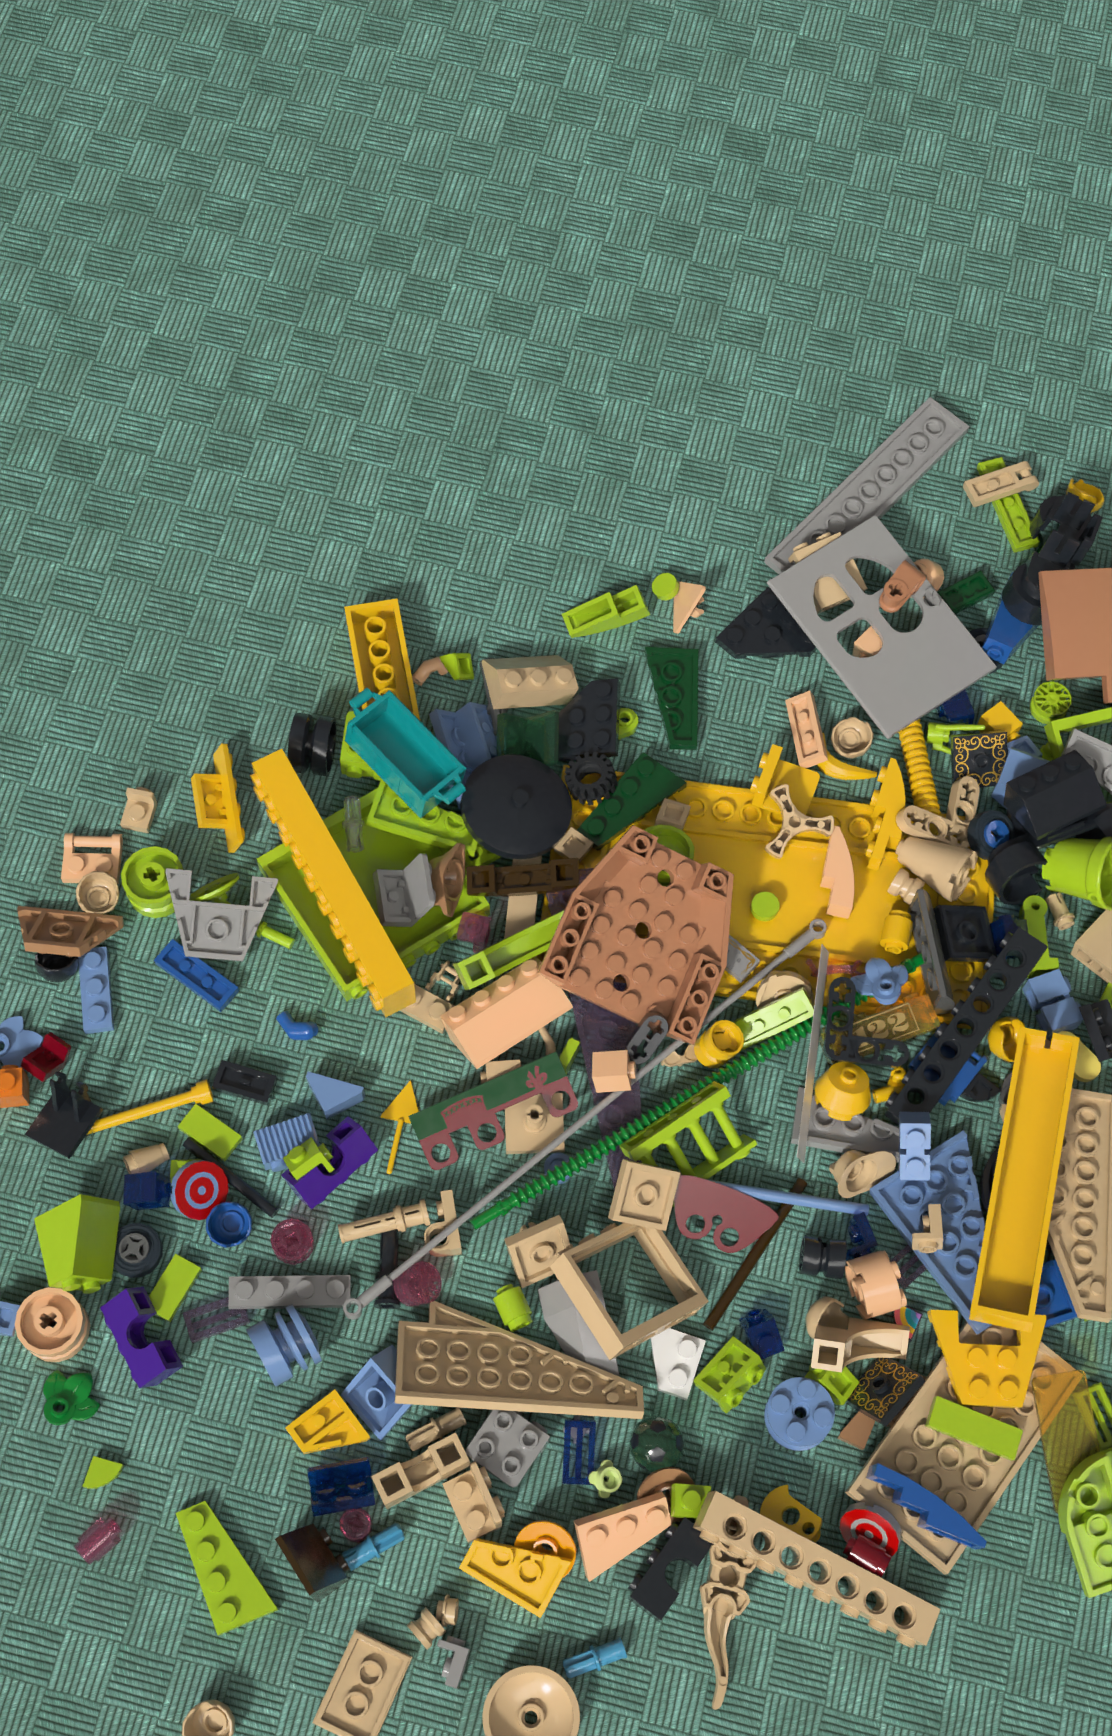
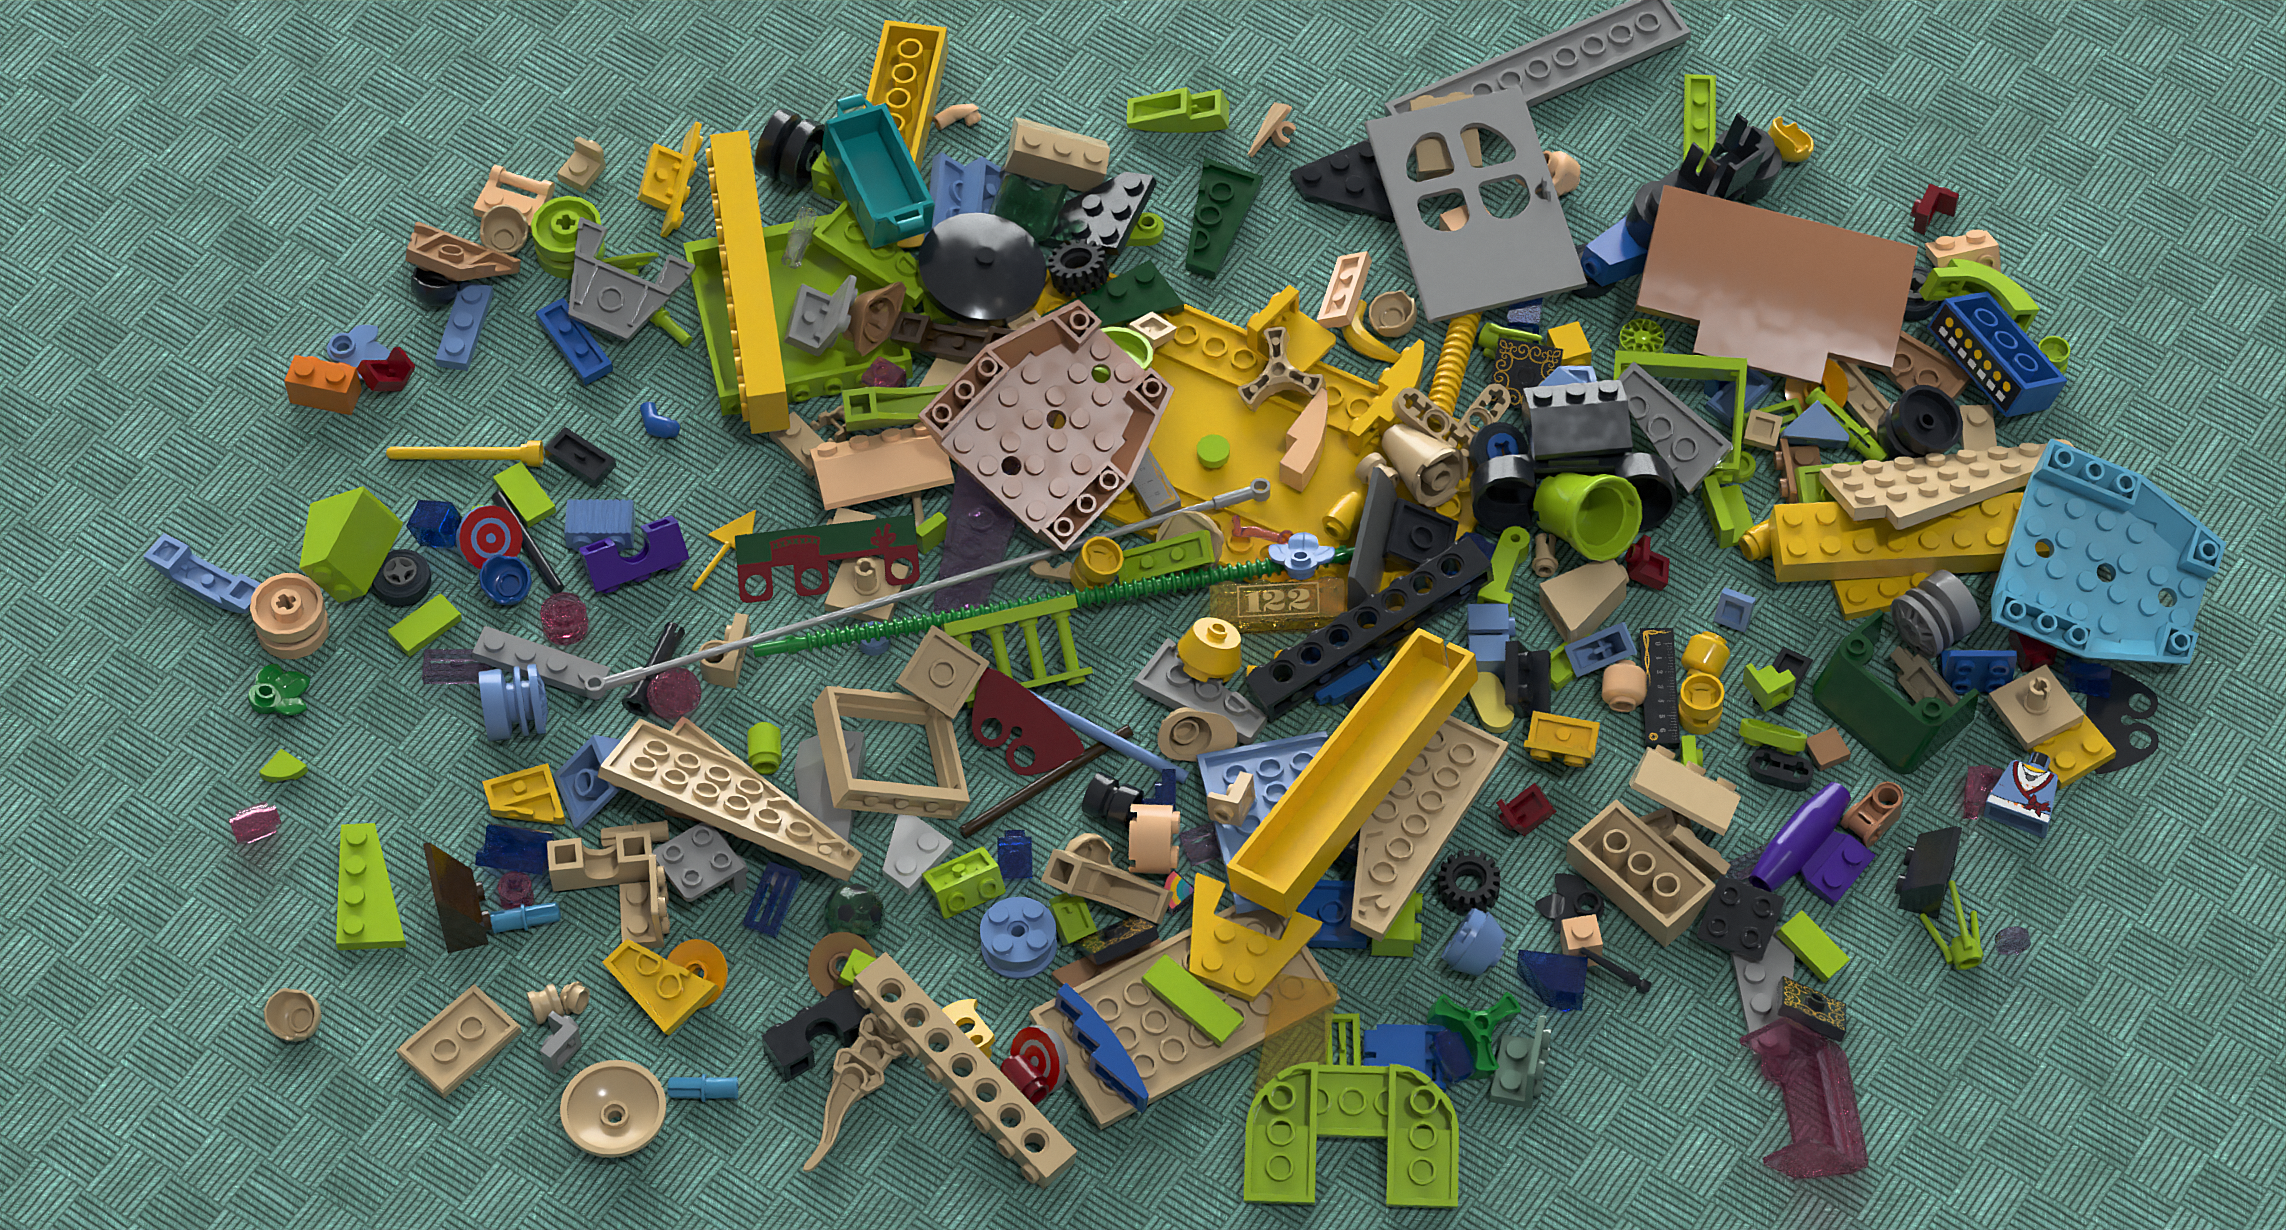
camera: 25 degrees right, 10 degrees down
black plate [25,1071,103,1159] -> none
dark purple arch [100,1287,183,1388] -> none
tan cone [123,1143,170,1178] -> none
lime bracket [283,1137,335,1180] -> none
medium blue slope [306,1071,365,1119] -> none
tan pin [338,1199,431,1244] -> none
lime slope [440,653,474,680] -> none
tan tile [504,1215,570,1288] -> none
light nougat wing [574,1492,672,1582] -> none
yellowish green plate [588,1460,623,1498] -> none
light nougat brick [592,1050,636,1093] -> none
black beam [625,1012,668,1064] -> none
lime tile [652,573,680,601] -> none
white sticker [797,944,829,1163] -> none
black beam [823,977,909,1068] -> none
nougat piece [879,560,927,613] -> none
piece [899,1112,931,1181] -> none
dark green plate [937,570,995,614] -> none
tan plate [963,461,1039,507] -> none

